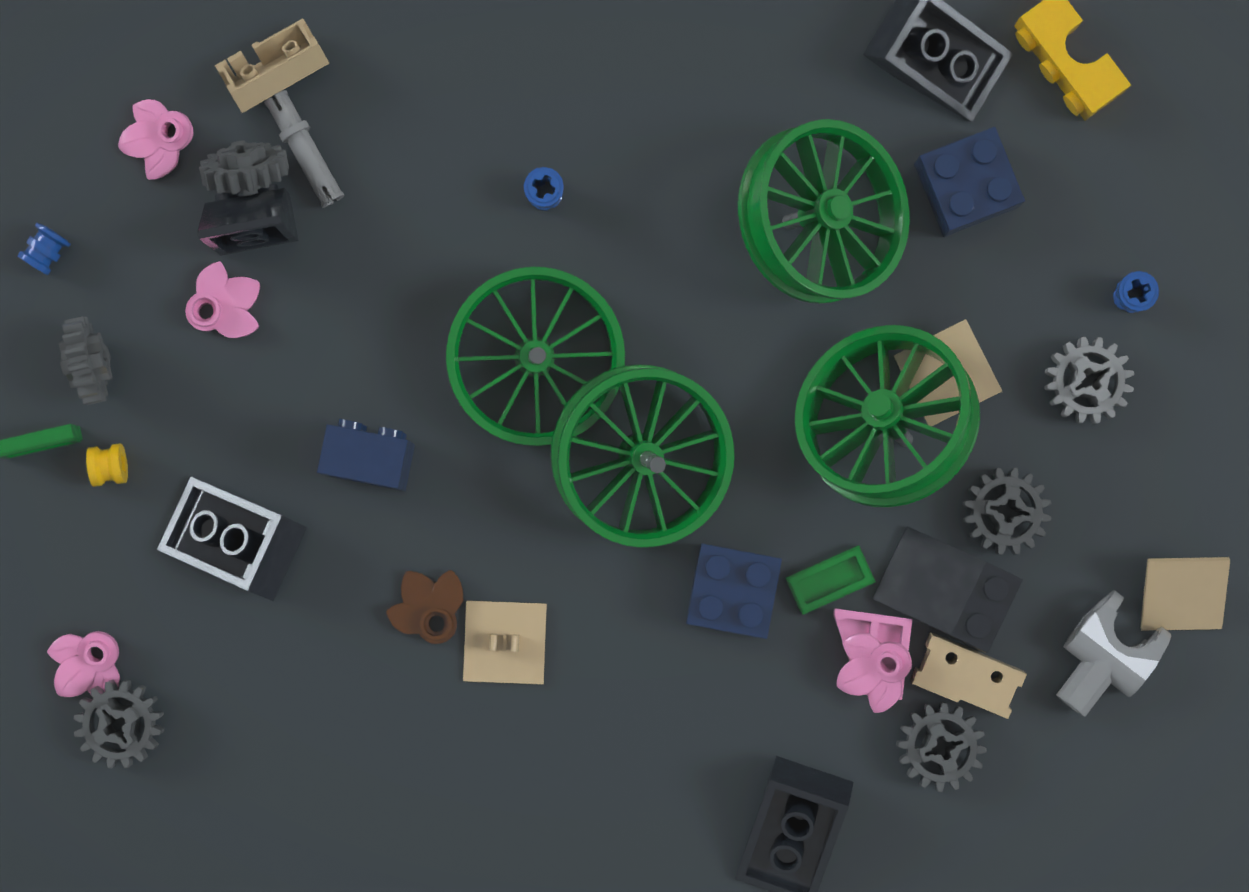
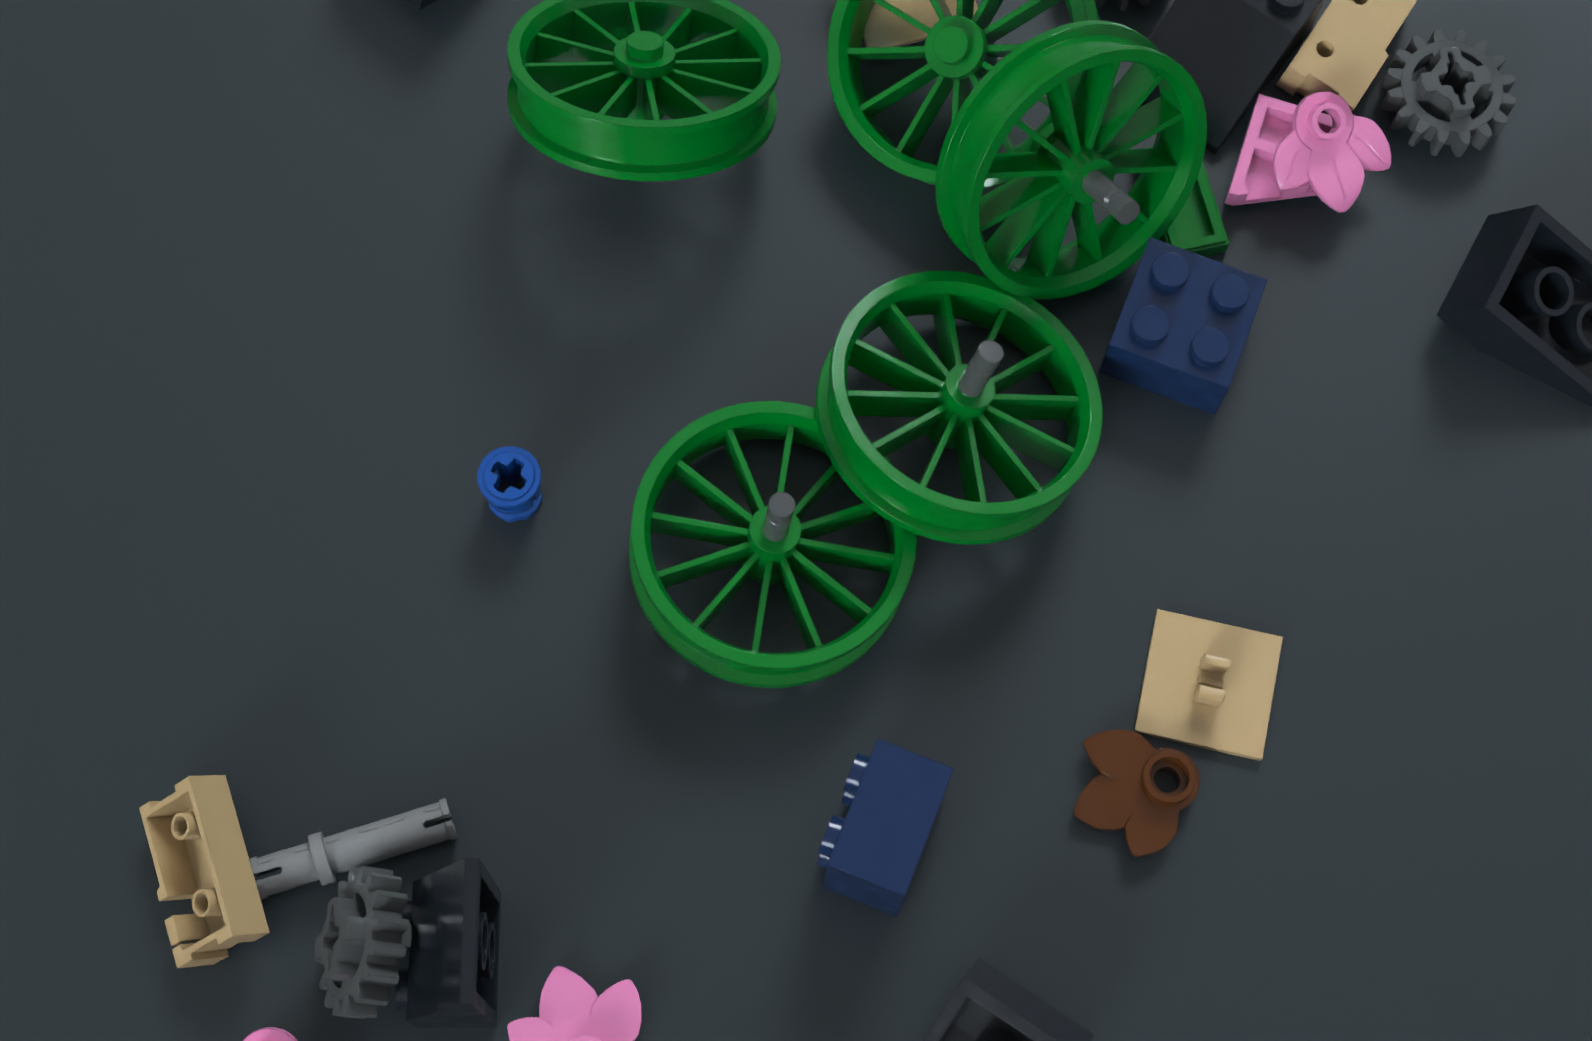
camera: 85 degrees left, 15 degrees down
none -> green wheel [935,20,1207,300]

